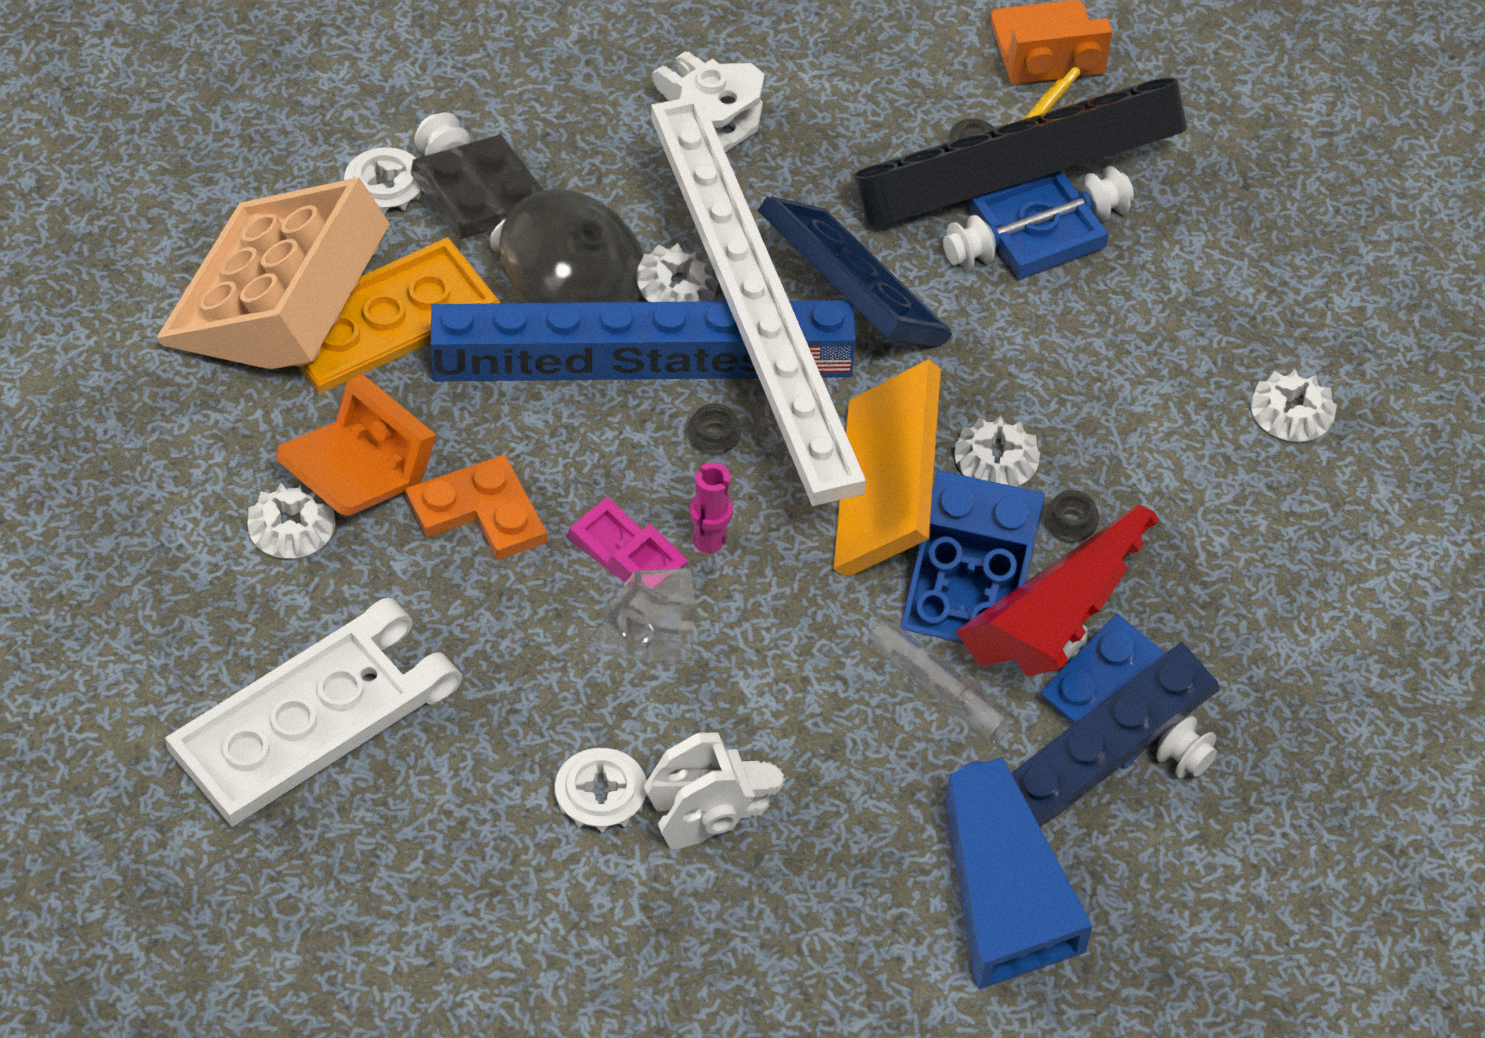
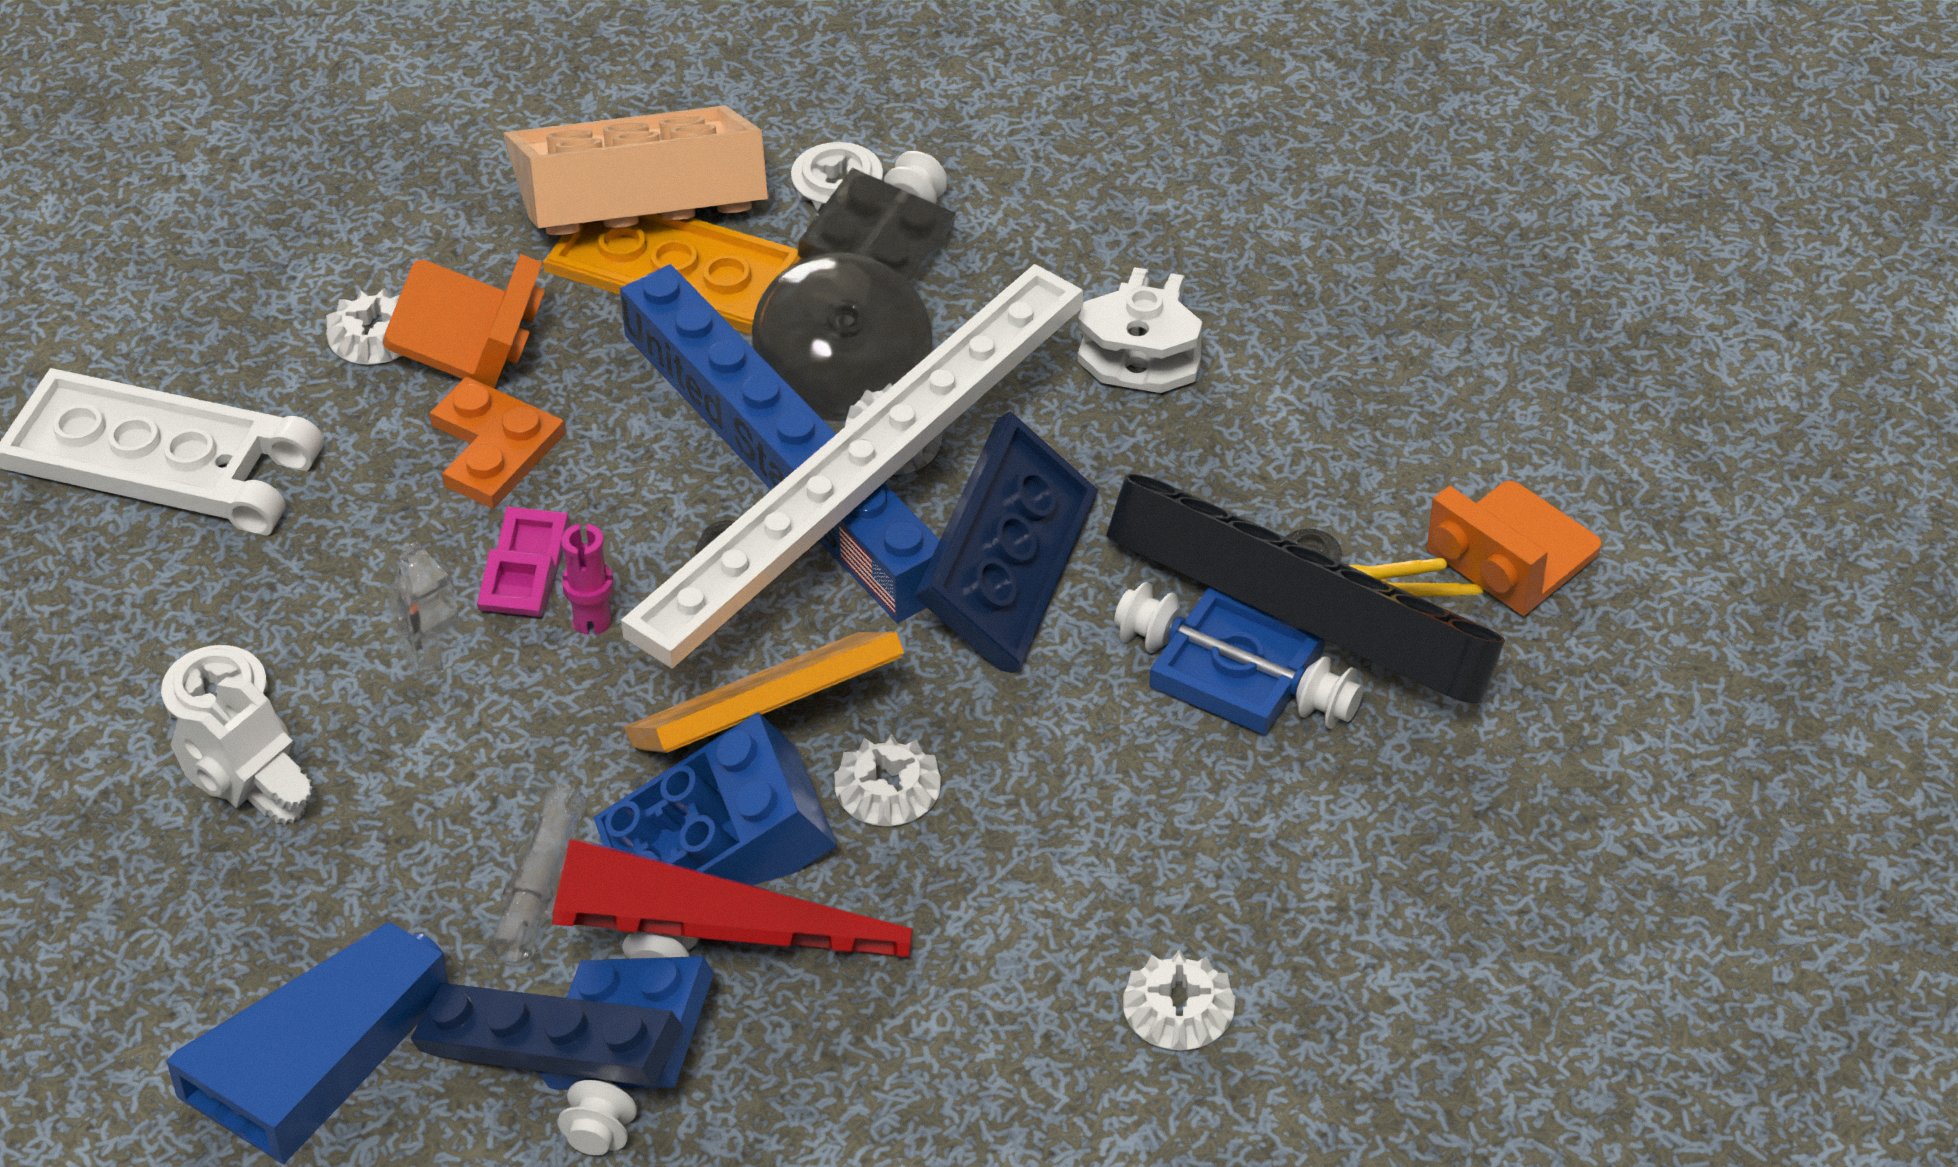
camera: 60 degrees right, 5 degrees down
clear smoke plate [1045,490,1099,542] -> none

